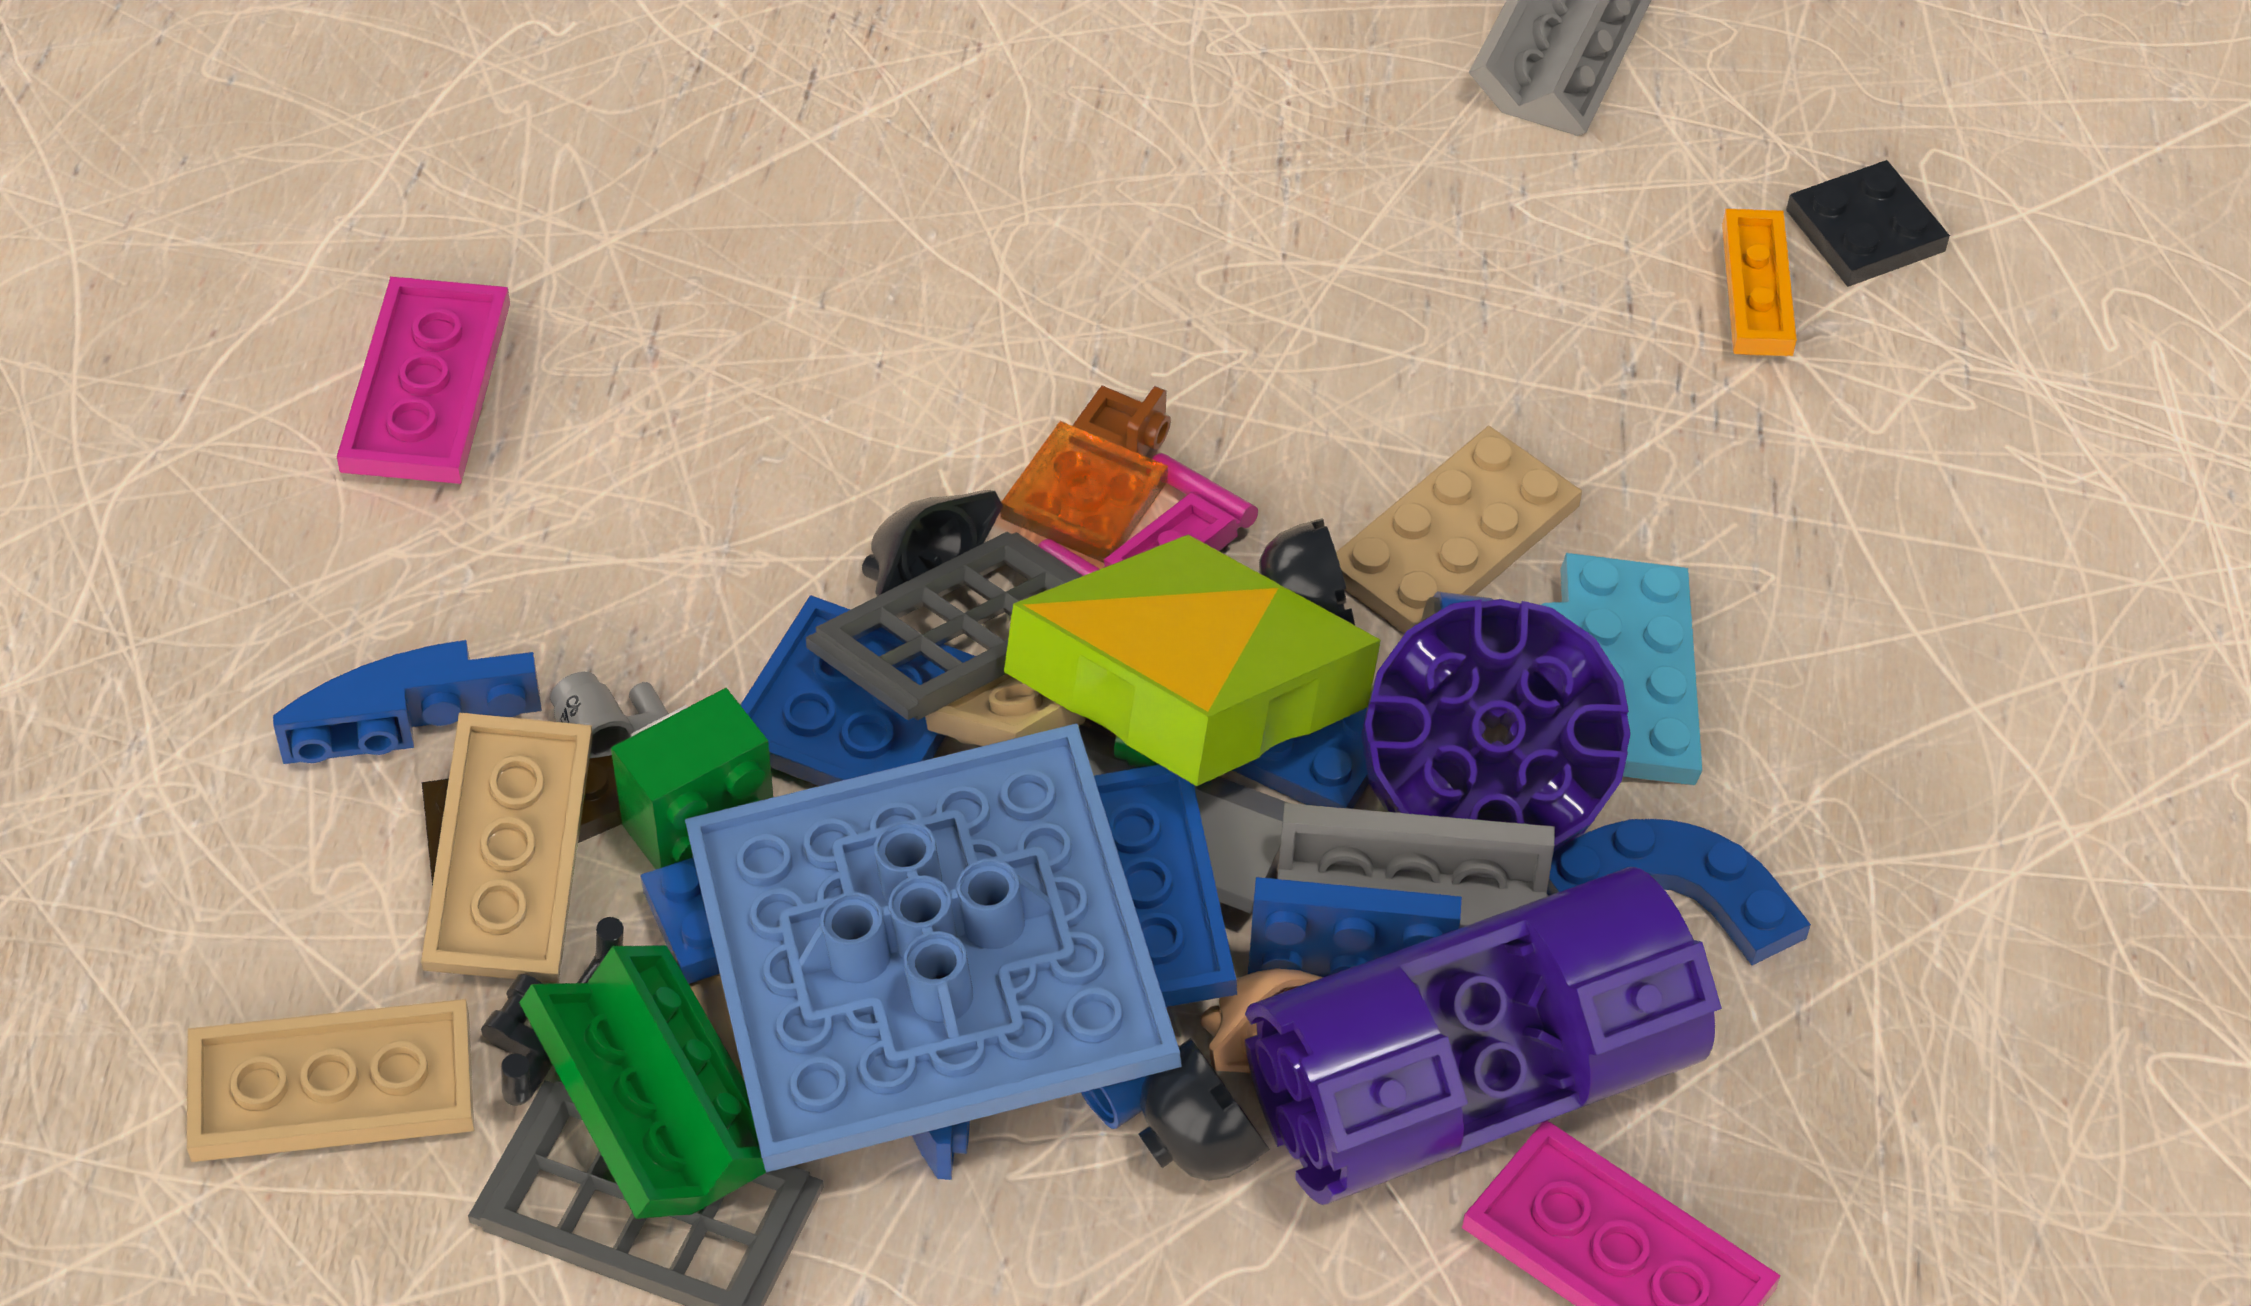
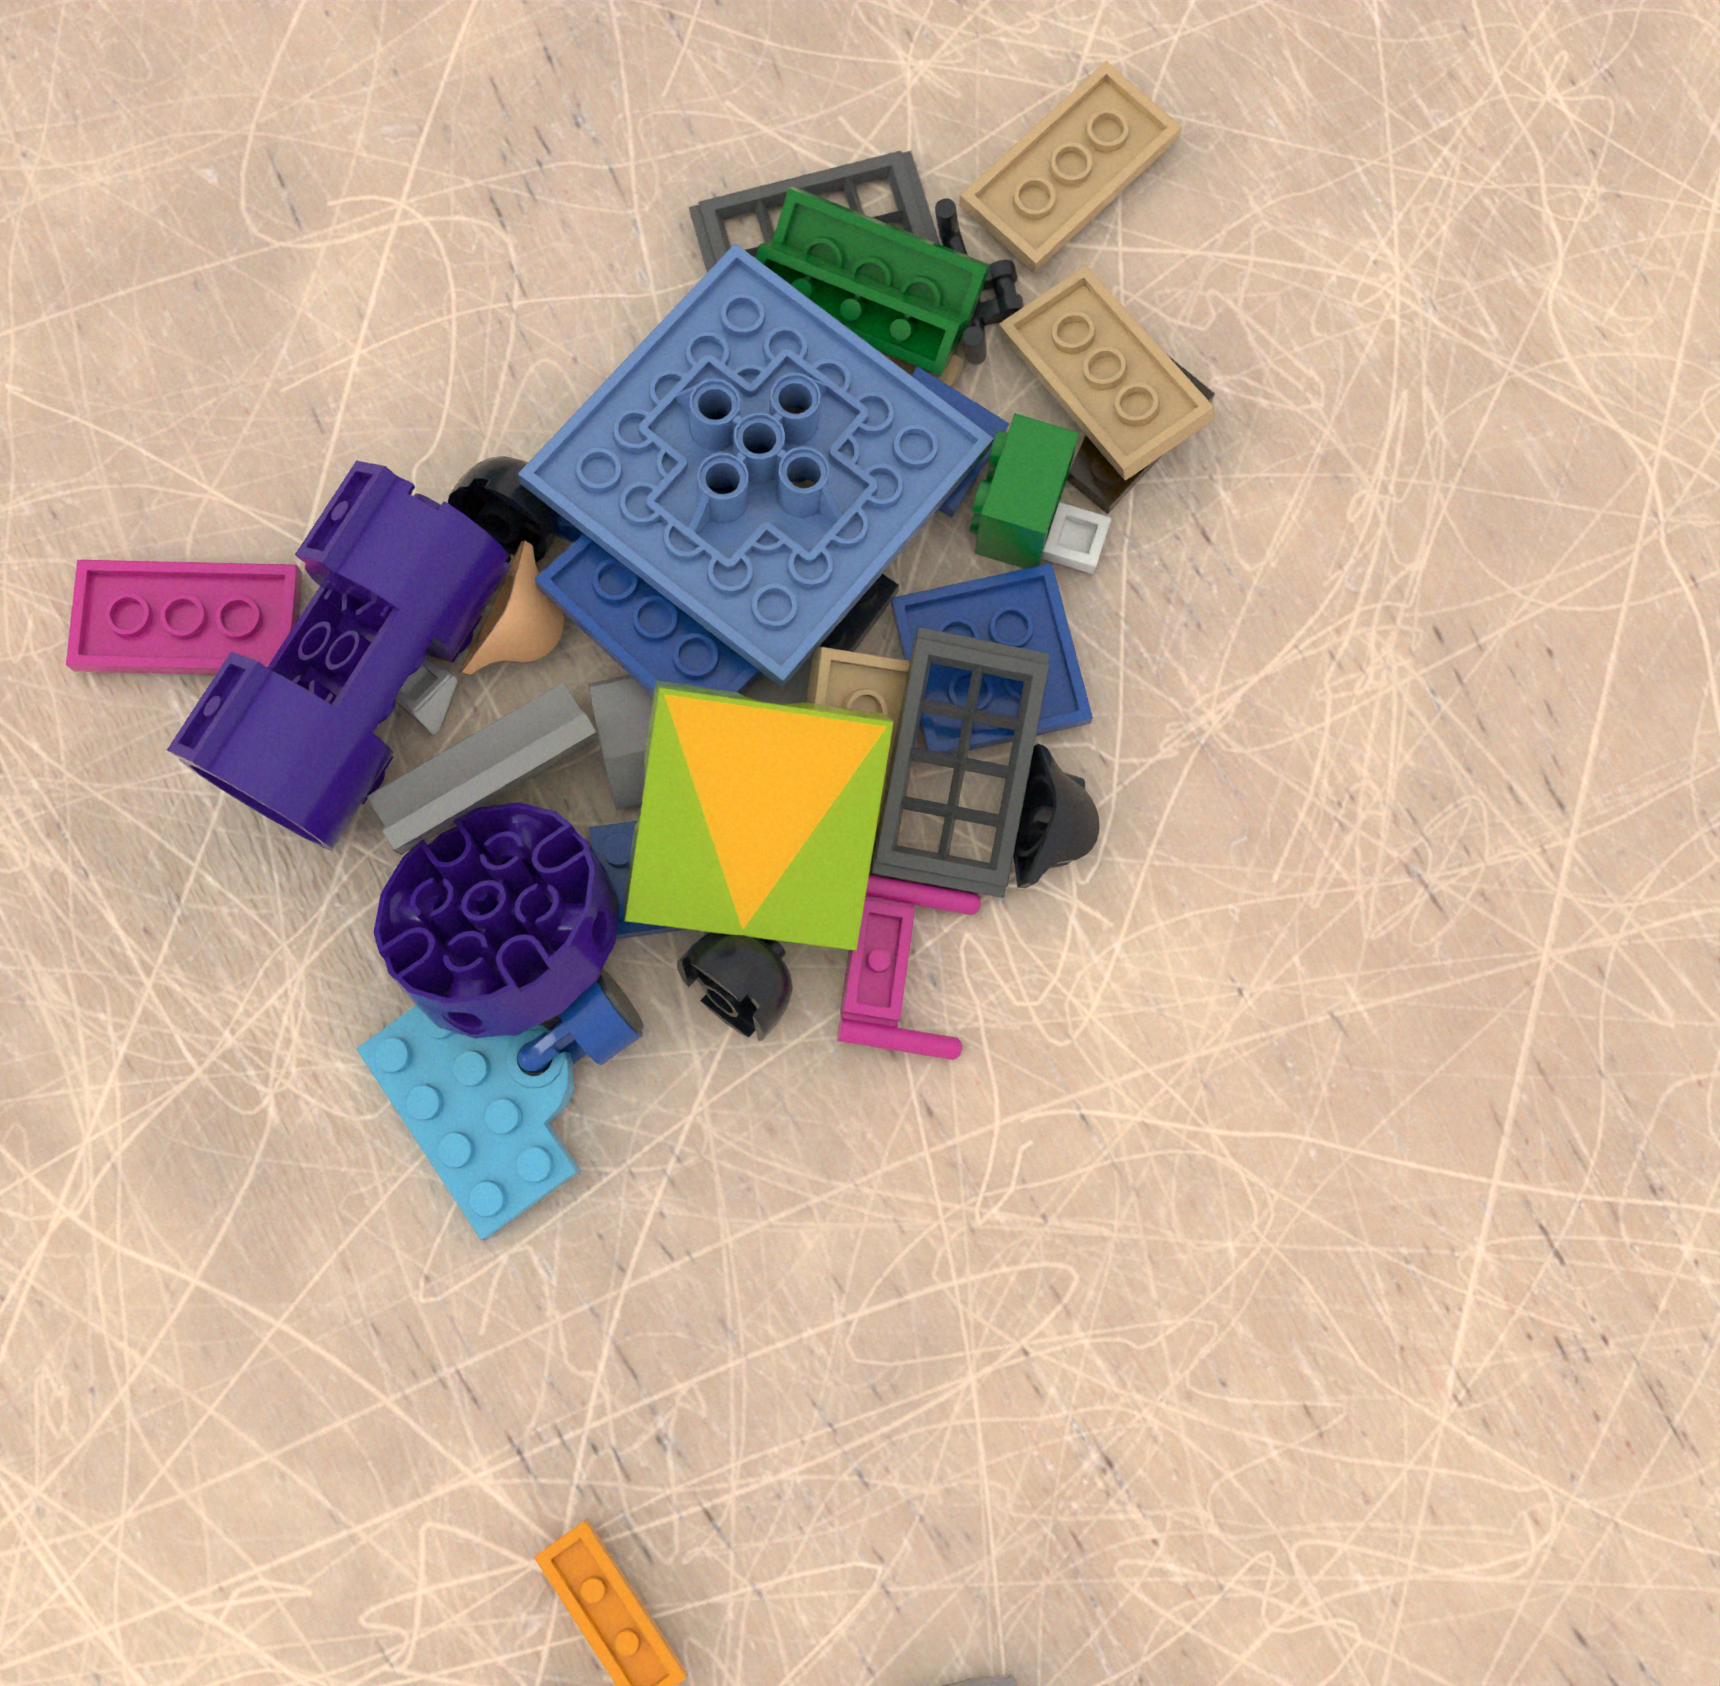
camera: 145 degrees right, 25 degrees up
blue slope [273,640,542,764] -> none
dark pink plate [336,276,510,484] -> none
light grey piece [550,672,669,758] -> none
clear orange plate [1001,421,1168,563] -> none
dark orange bracket [1072,385,1171,468] -> none
blue plate [1248,877,1462,978] -> none
tan plate [1336,425,1582,634] -> none
blue plate [1547,819,1811,965] -> none

